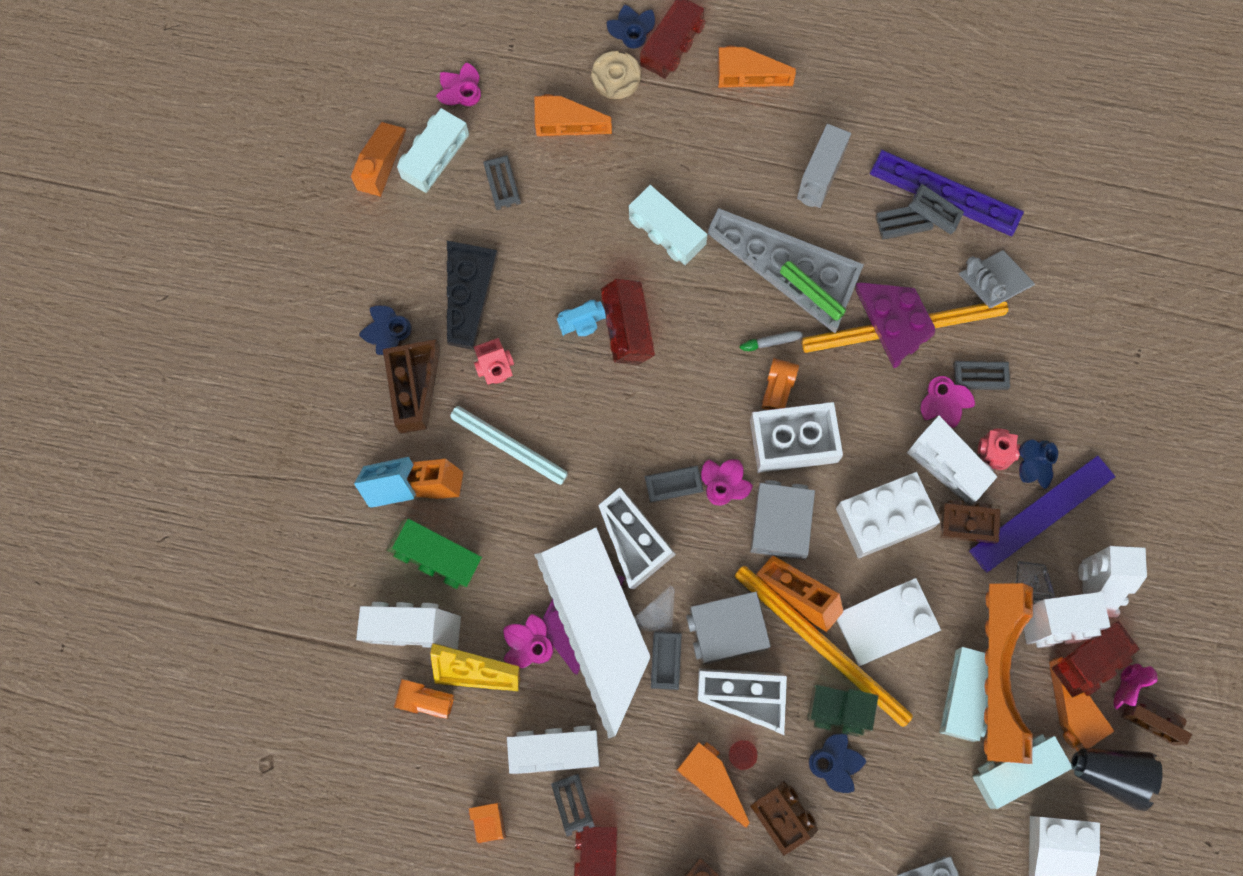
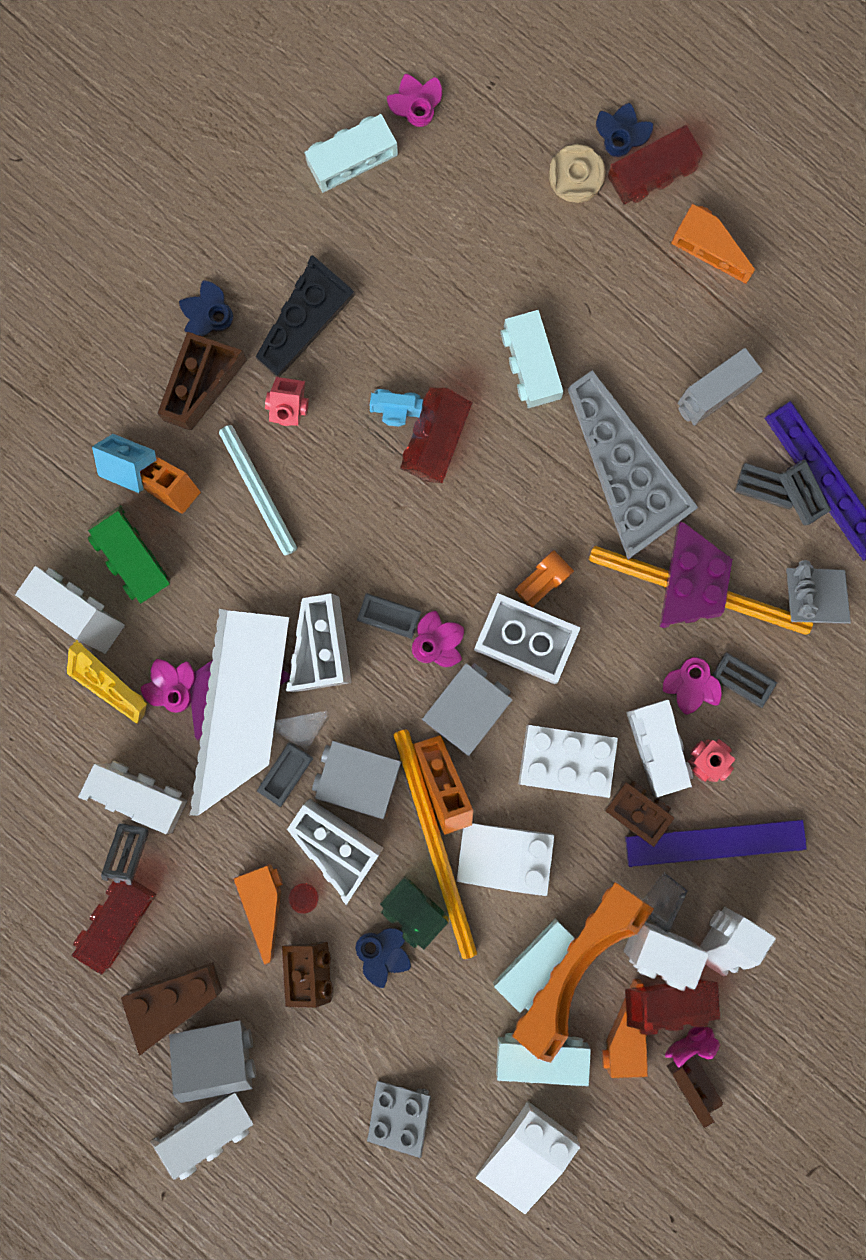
camera: 30 degrees right, 10 degrees up
orange slope [351,122,406,197] -> none
orange piece [394,679,454,719] -> none
orange panel [469,803,506,843] -> none
dark grey tile [483,155,521,210] -> none
orange slope [534,94,612,136] -> none
light grey piece [739,331,803,352] -> none
bright green axle [780,261,846,321] -> none
dark blue plate [1019,439,1058,489] -> none
black cone [1071,748,1163,811] -> none

